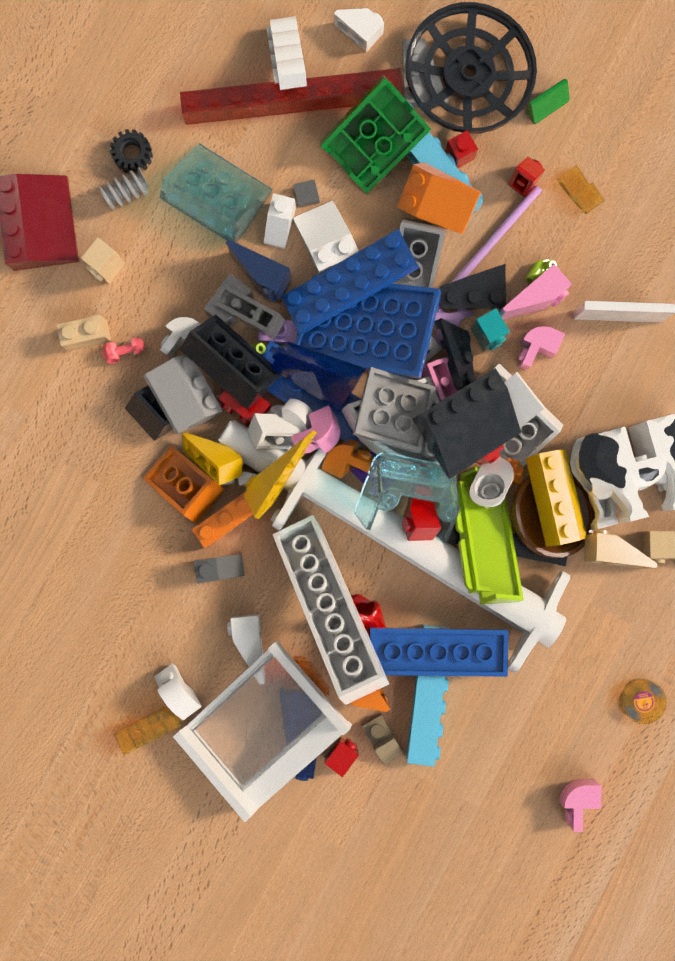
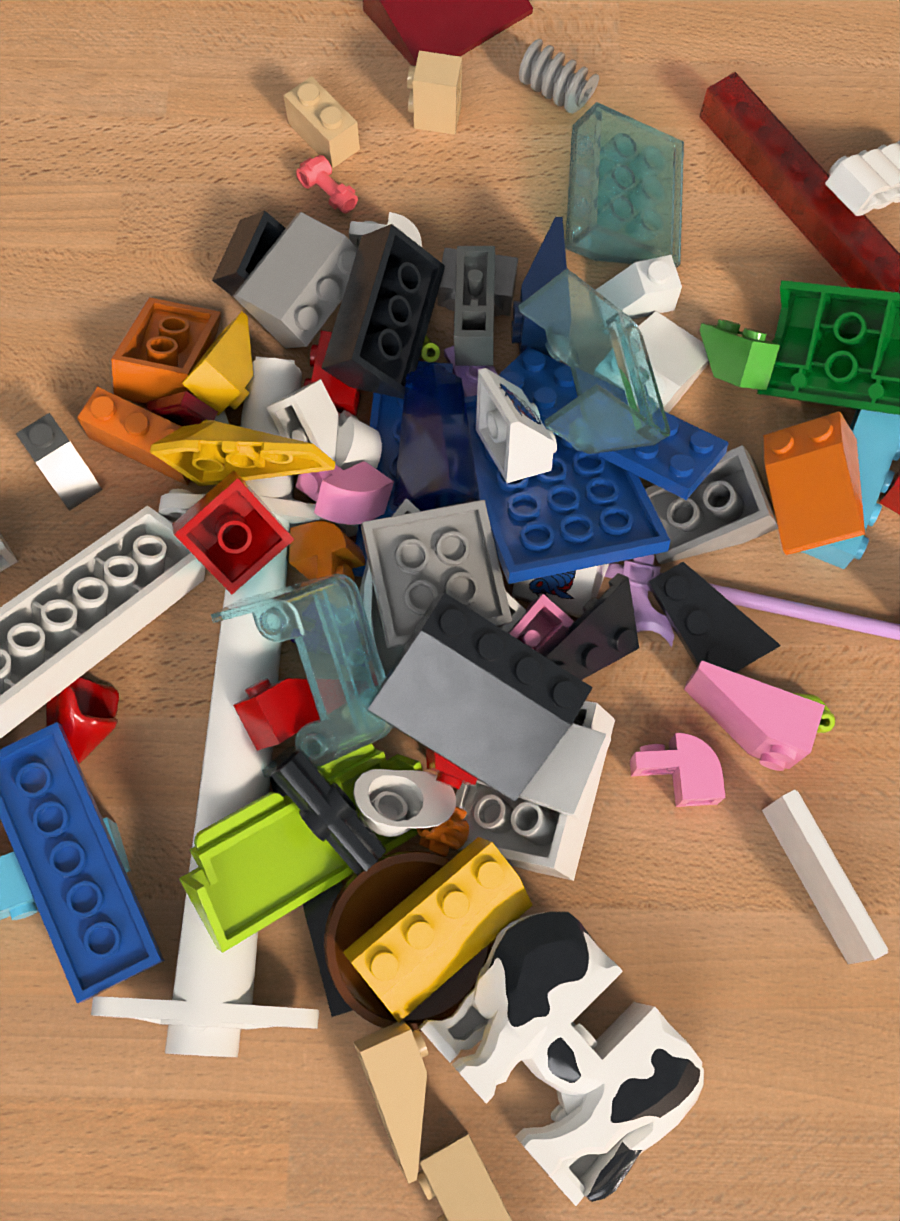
camera: 60 degrees right, 15 degrees down
black tyre [110,129,153,173] -> none
dark grey tile [293,179,320,208] -> none
teal brick [470,308,510,351] -> none
none -> dark red tile [145,391,218,427]
none -> red slope [172,470,294,595]
none -> black piece [271,748,386,875]
none -> white slope [476,368,557,483]
none -> clear light blue windscreen [518,268,670,454]
none -> bright green slope [699,319,780,390]

